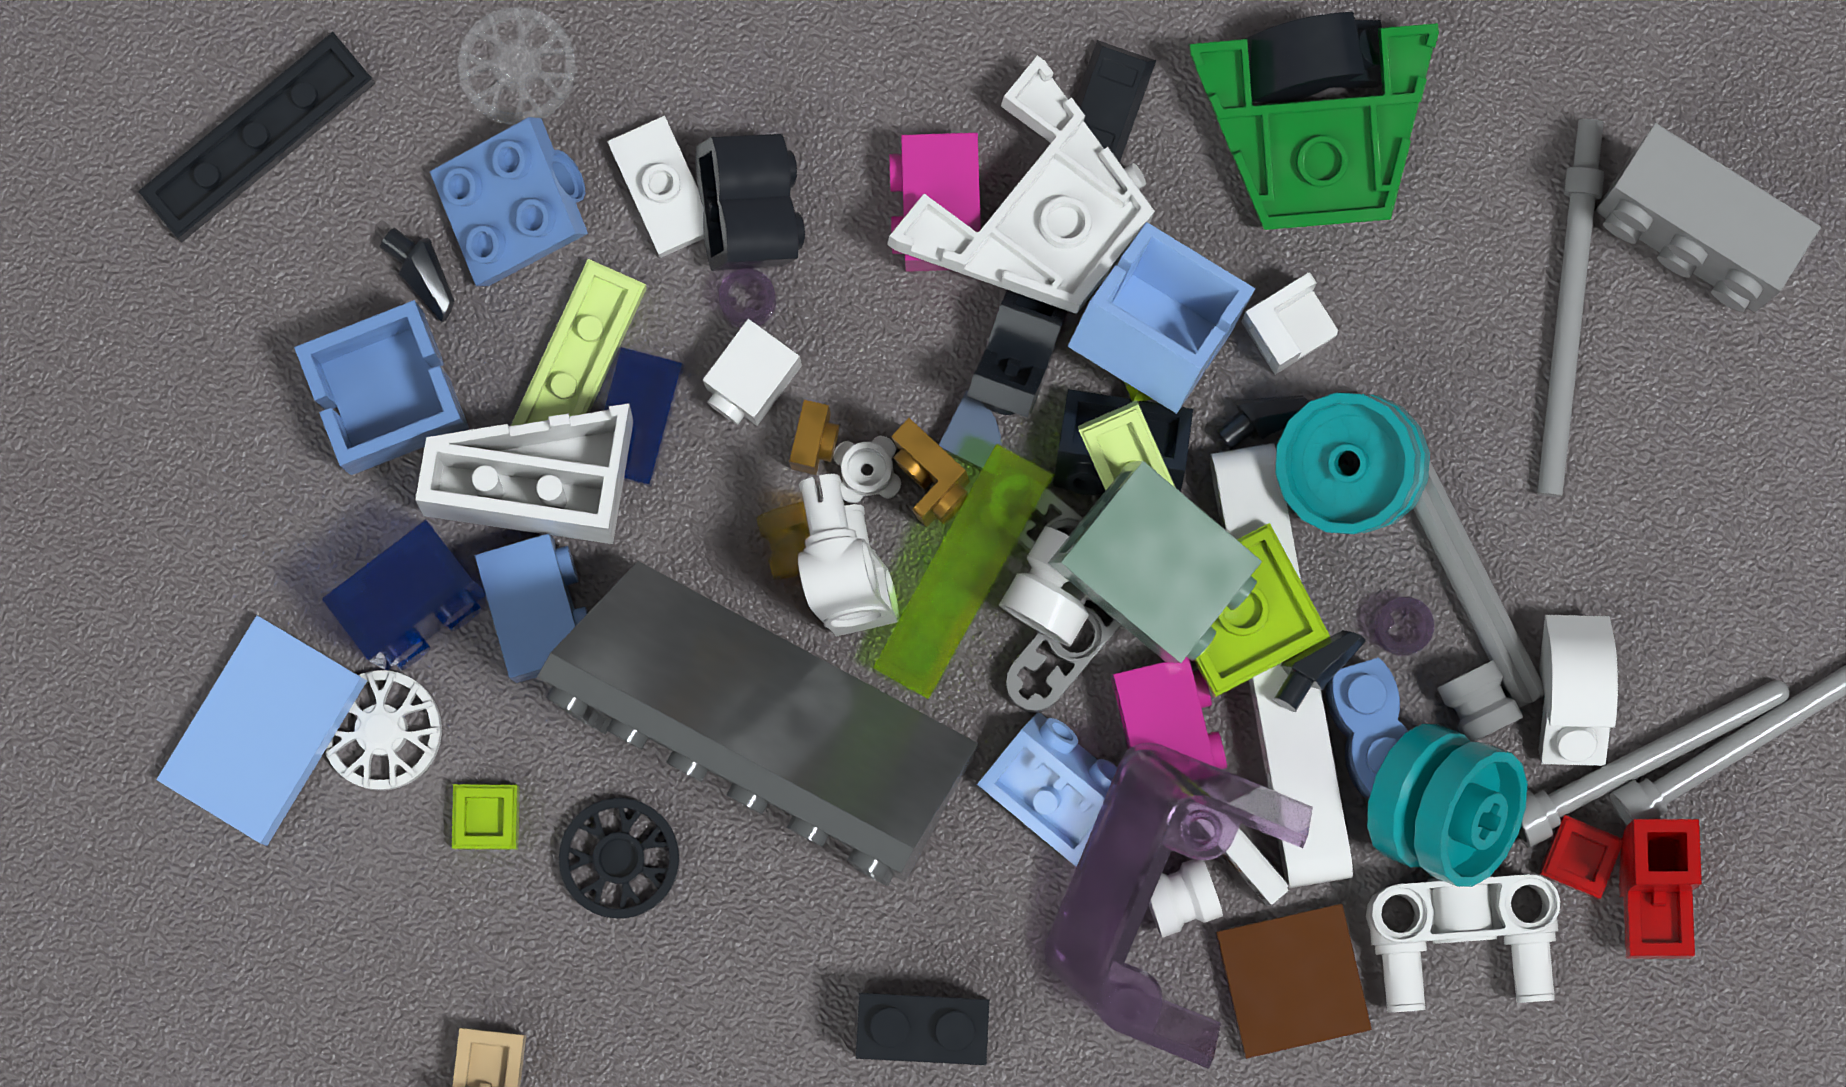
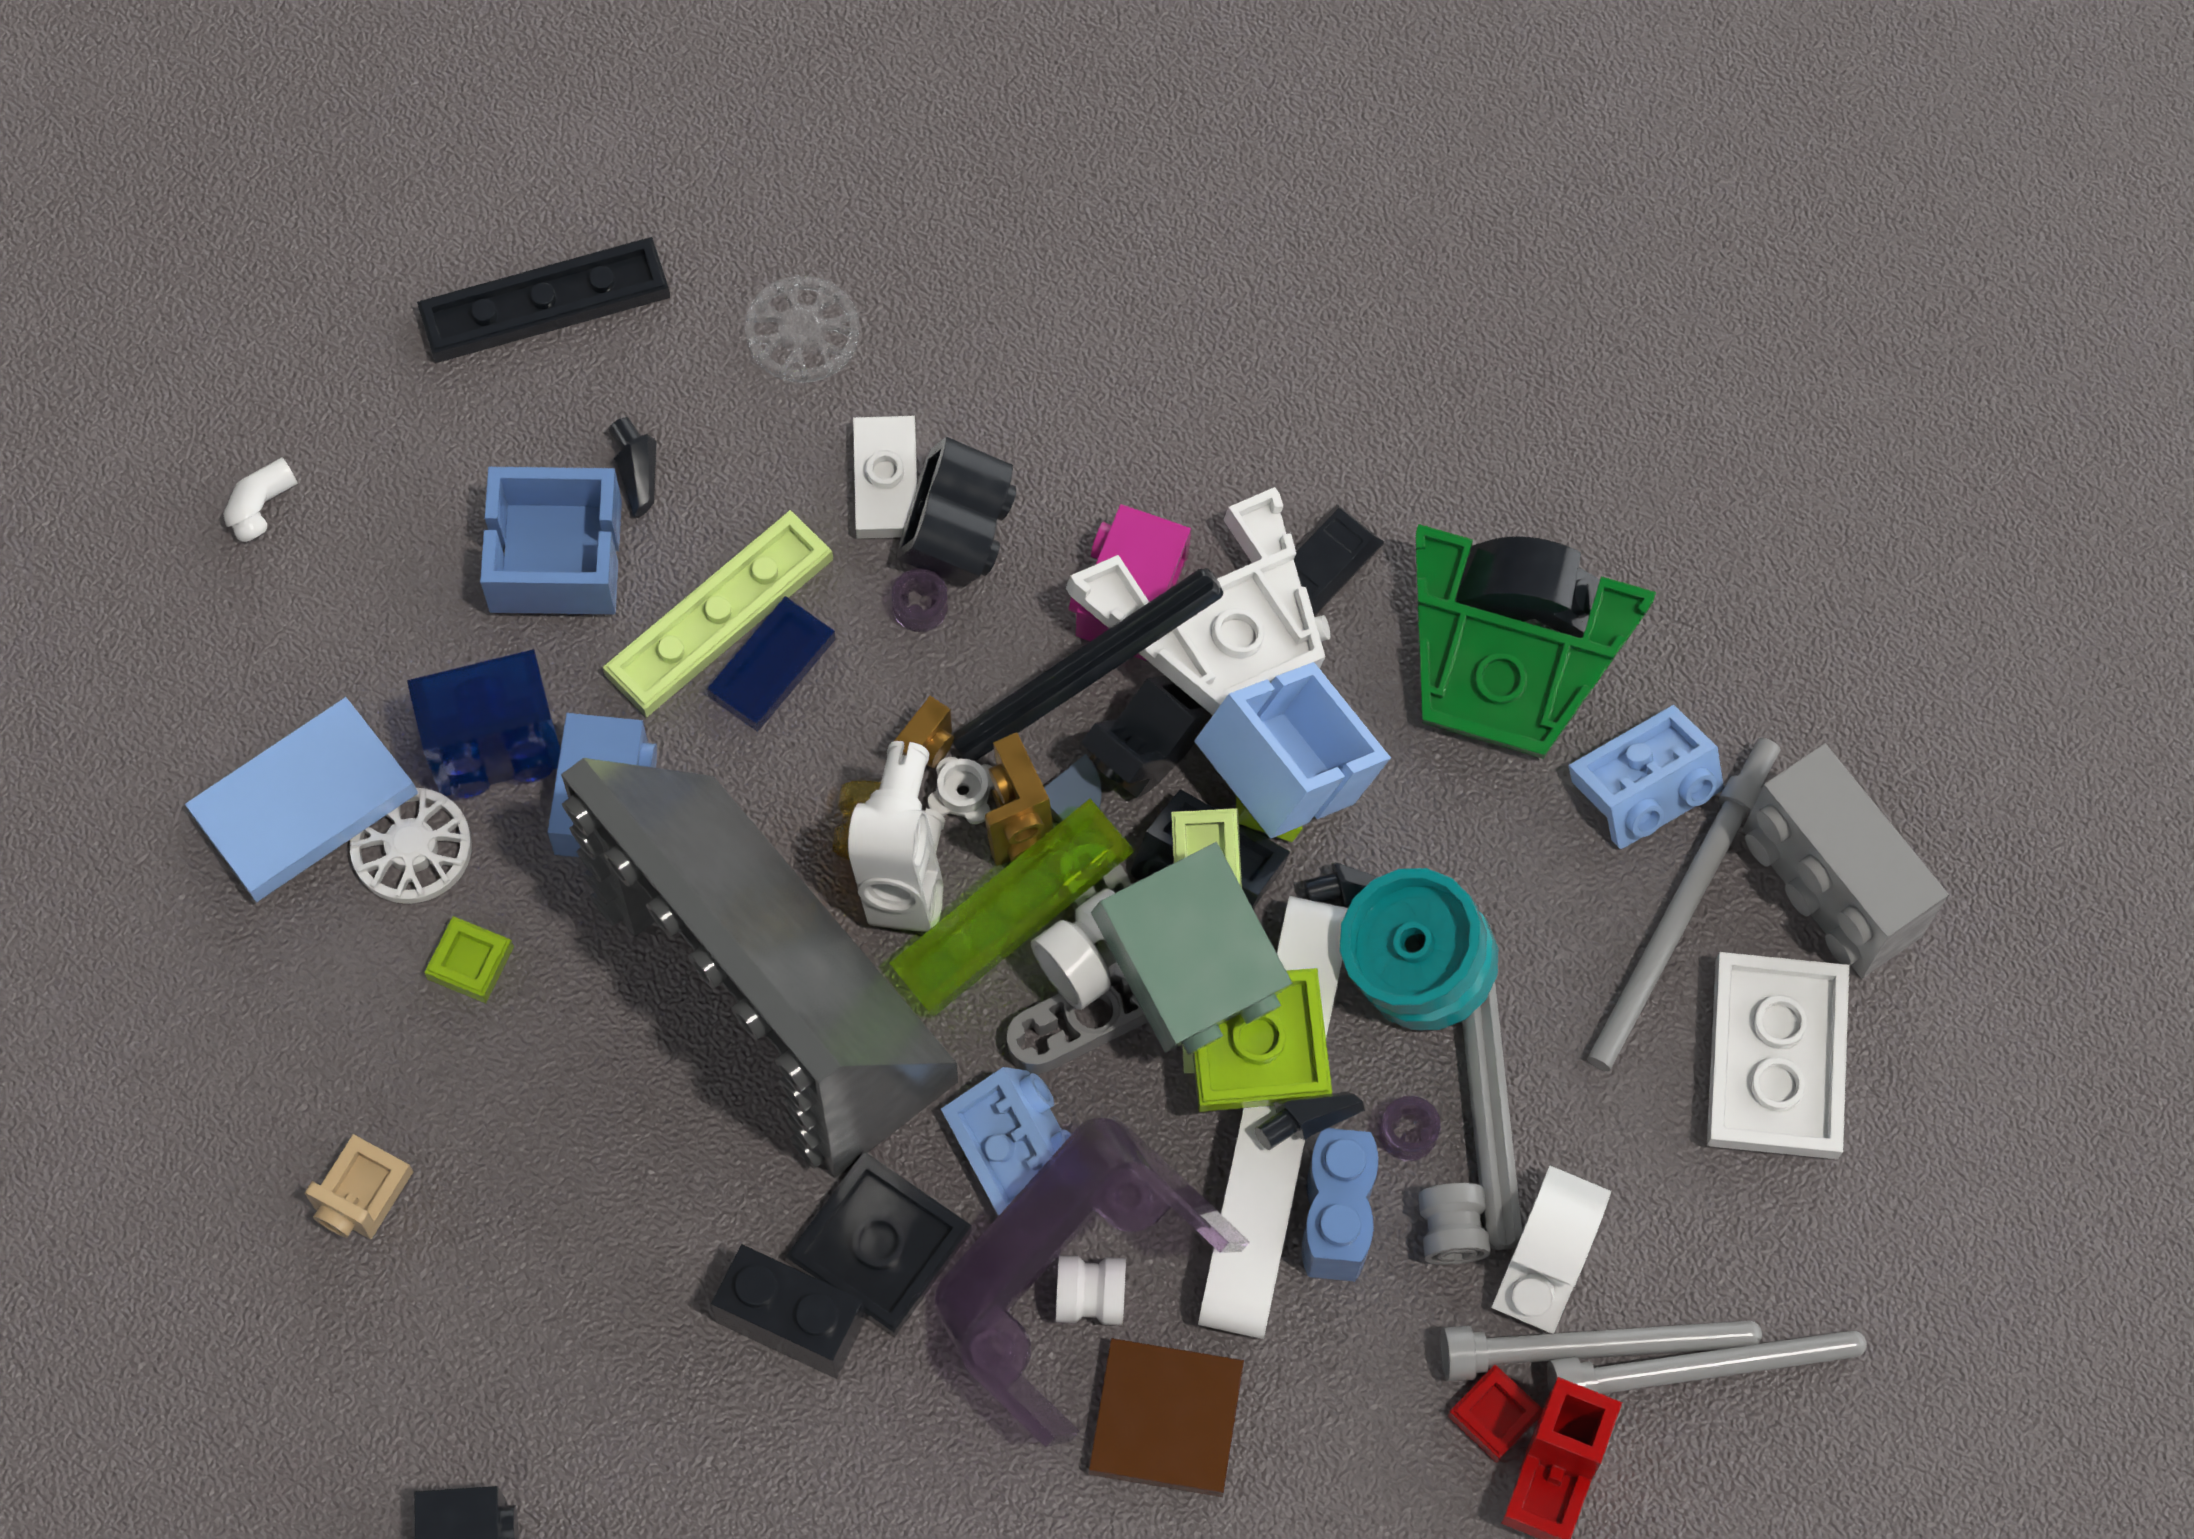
camera: 15 degrees right, 15 degrees down
white wedge [415,403,633,544] -> none
medium blue plate [430,117,588,287] -> none
black wheel [559,798,680,919] -> none
white brick [703,319,802,426] -> none
dark pink brick [1111,657,1227,803] -> none
white tile [1183,791,1289,906] -> none
white panel [1241,272,1338,375] -> none
white piece [1366,874,1560,1013] -> none
teal wheel [1367,723,1527,887] -> none
none -> white arm [223,457,298,542]
none -> black tile [785,1152,972,1338]
none -> black axle [953,568,1224,761]
none -> light blue bracket [1569,705,1724,849]
none -> white plate [1707,952,1849,1159]

